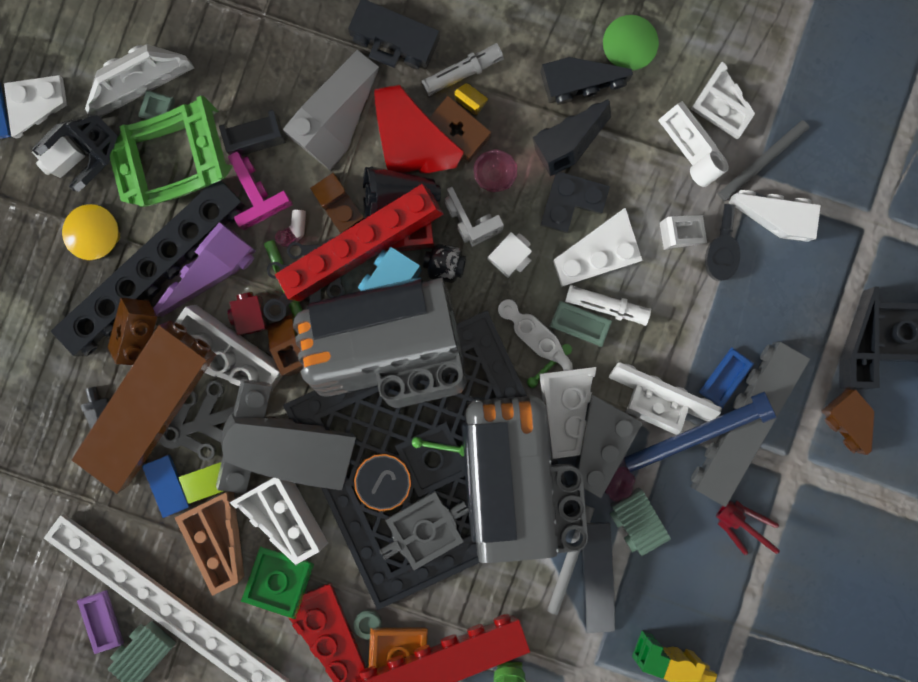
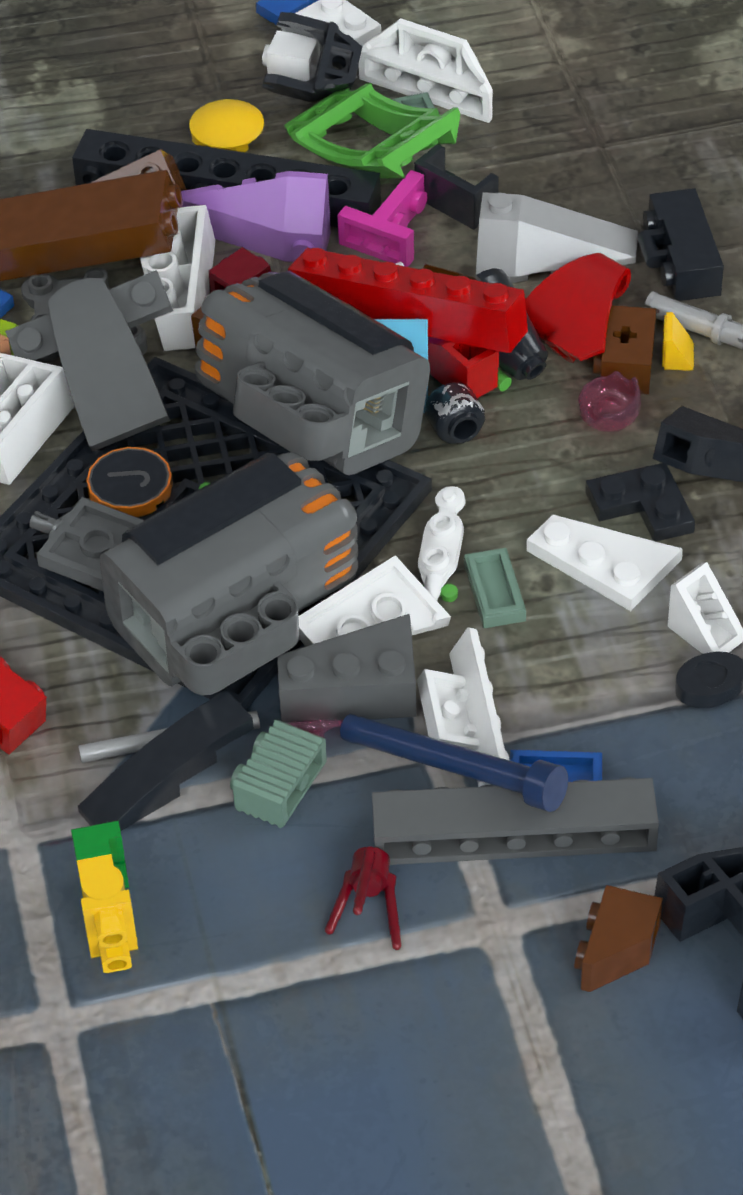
camera: 60 degrees right, 40 degrees down
light grey bracket [444,187,504,247] -> none
white brick [487,232,532,278] -> none
white pin [565,285,651,326] -> none

